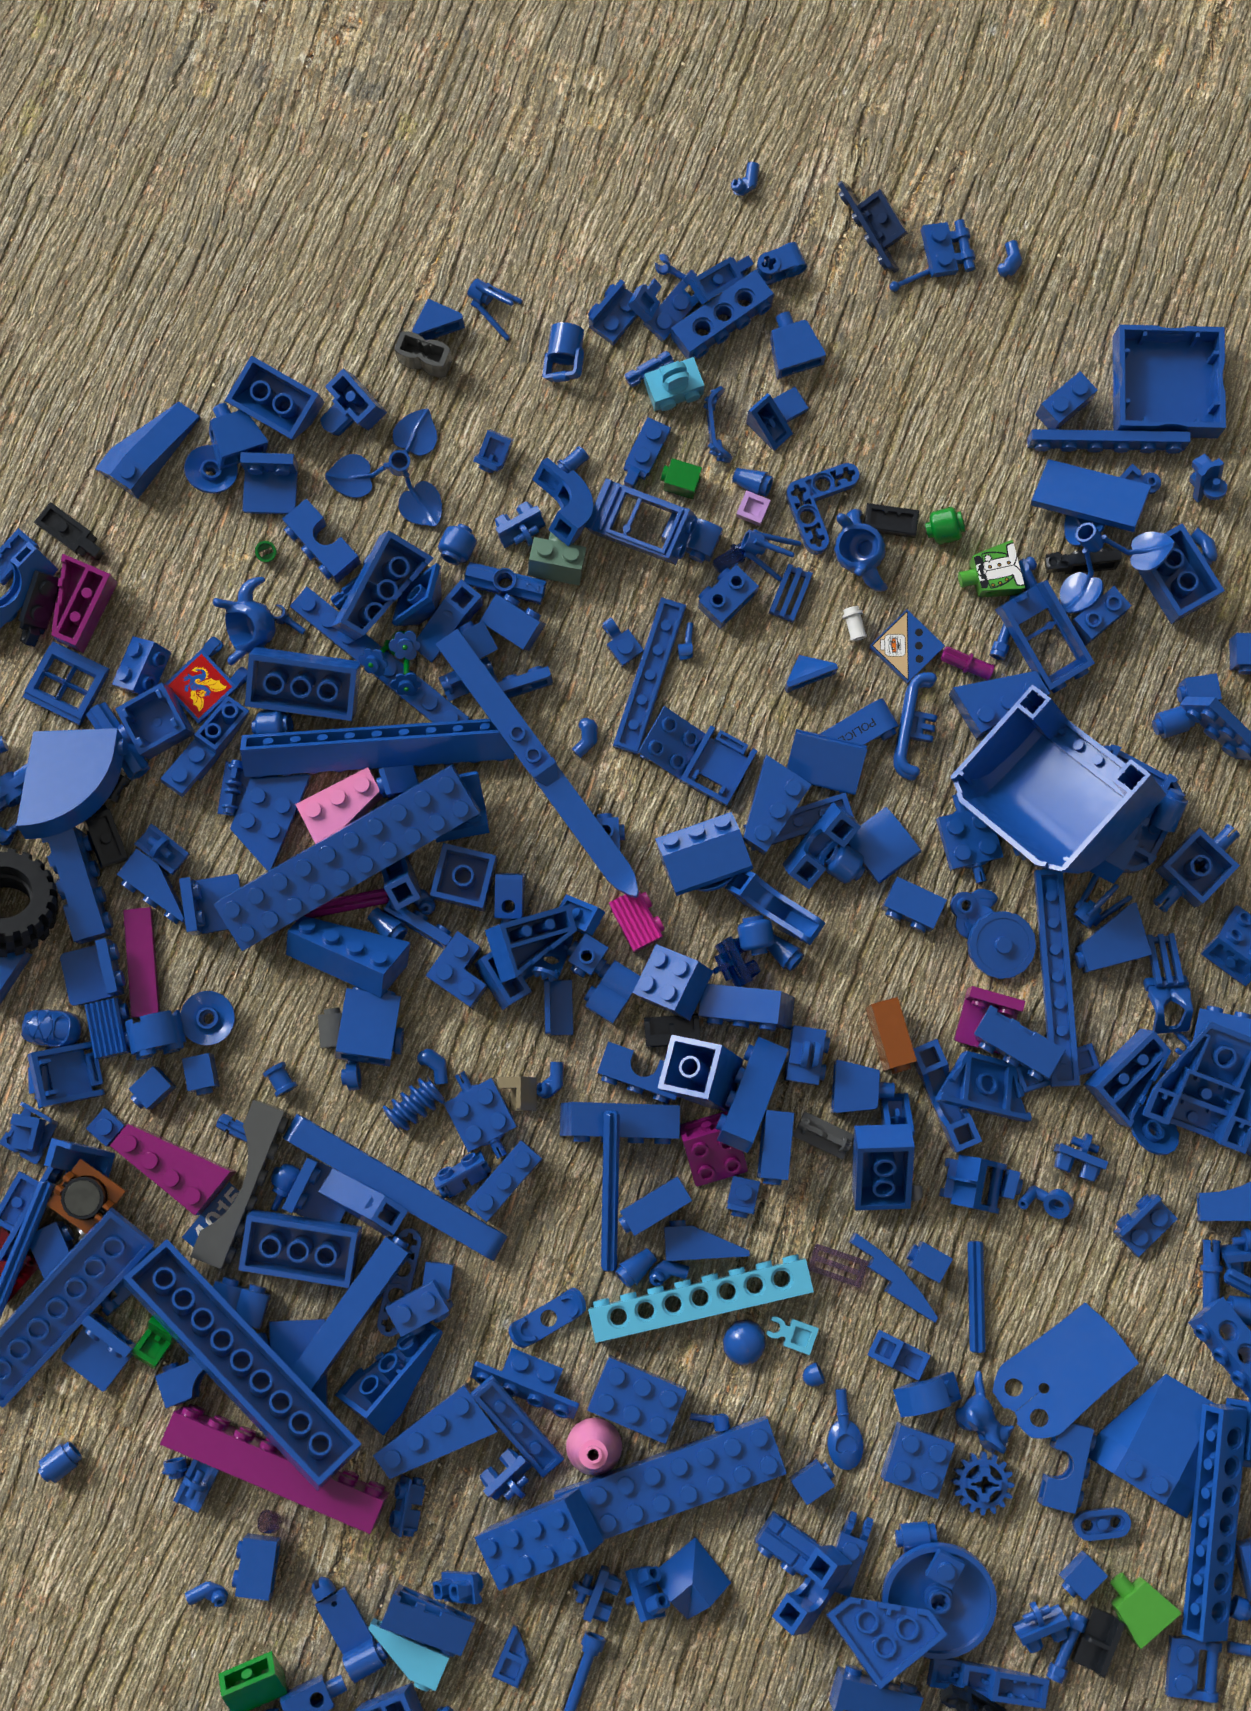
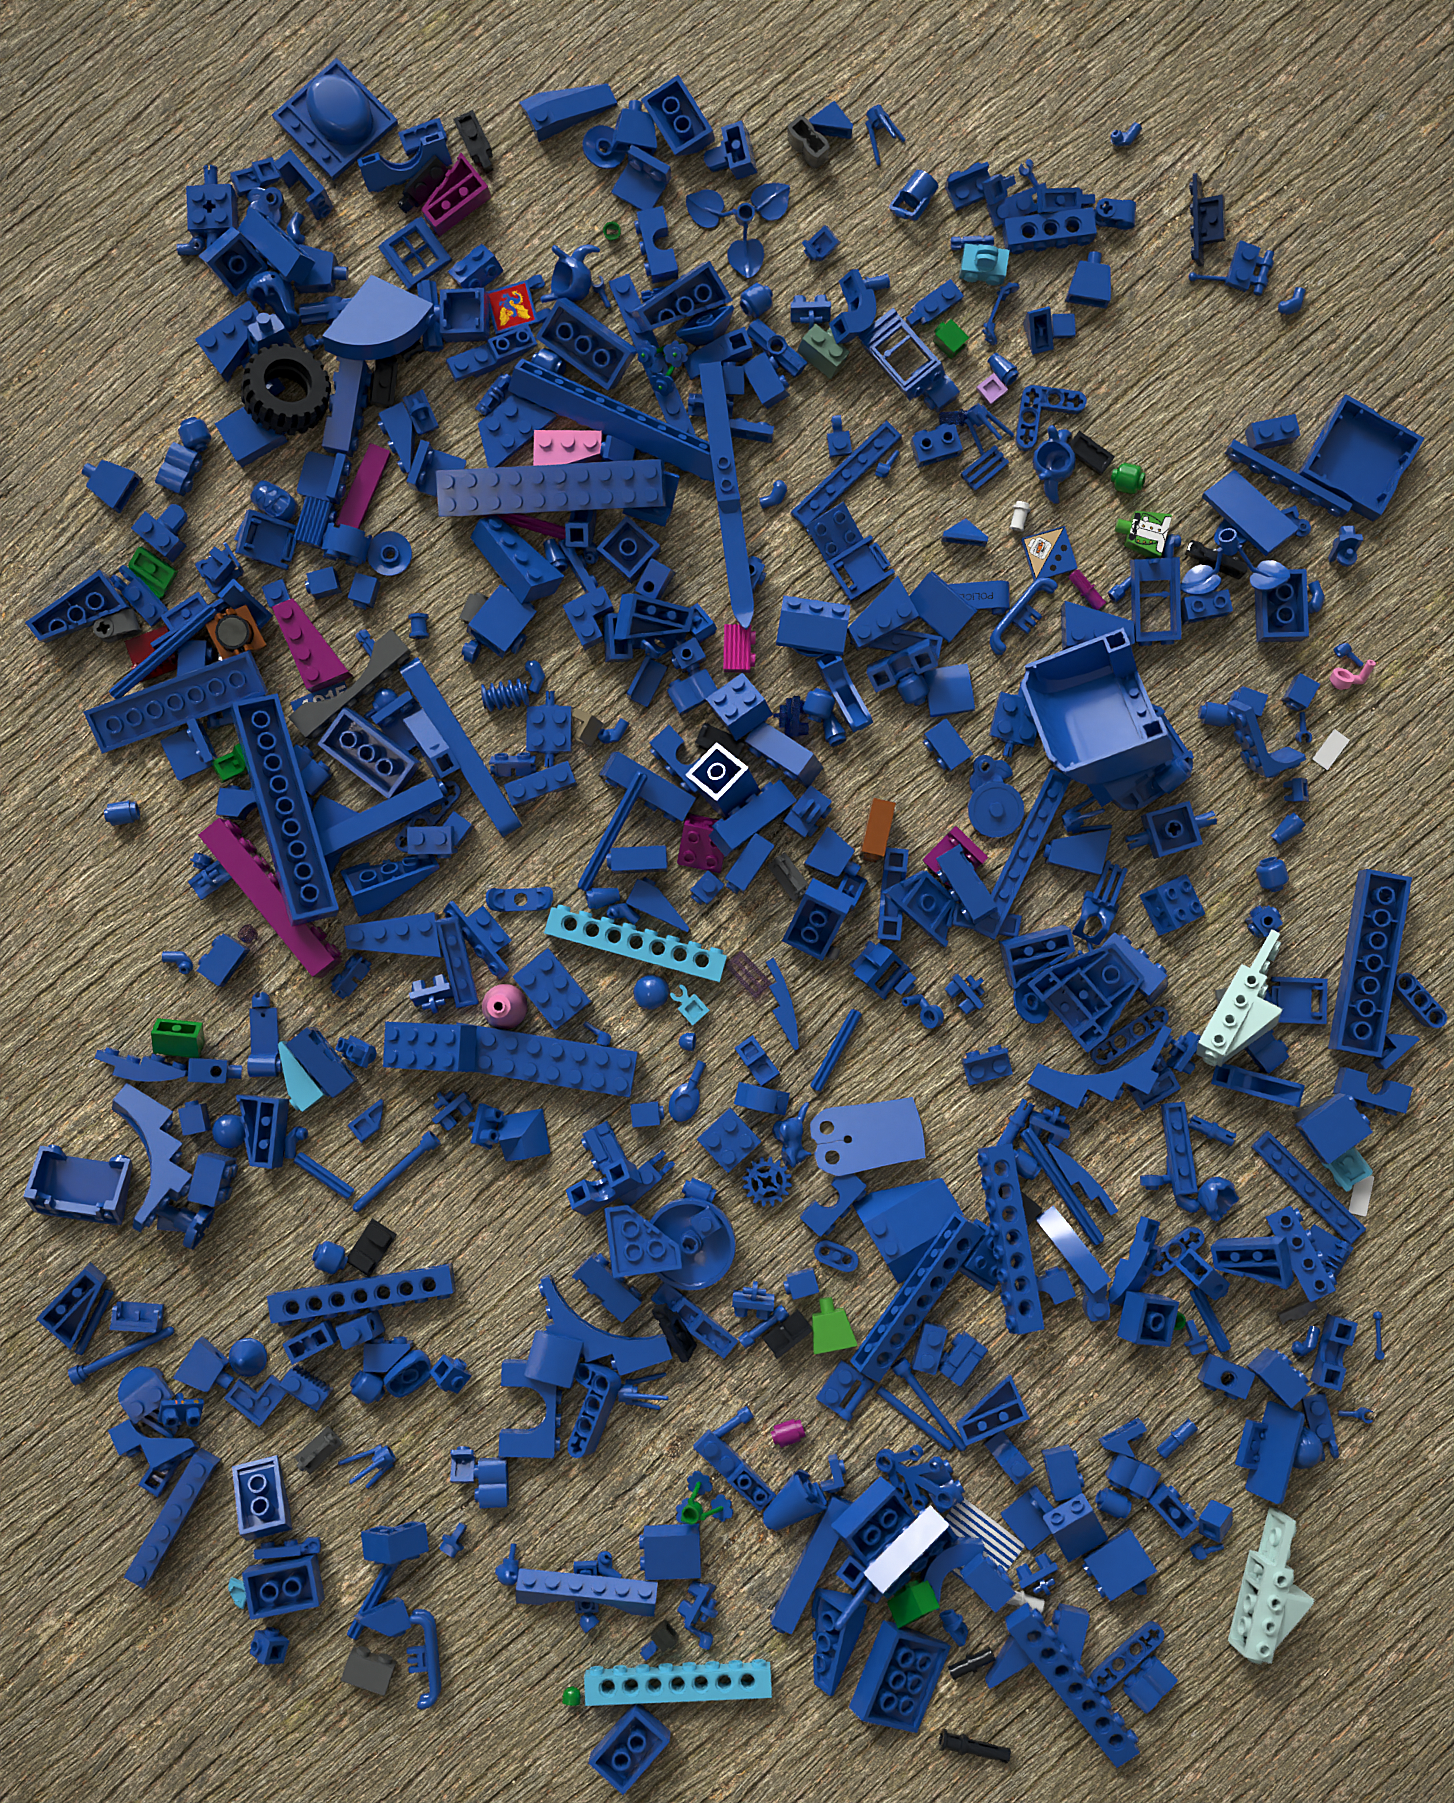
camera: 30 degrees right, 5 degrees up
blue brick [906,1241,953,1283] -> none

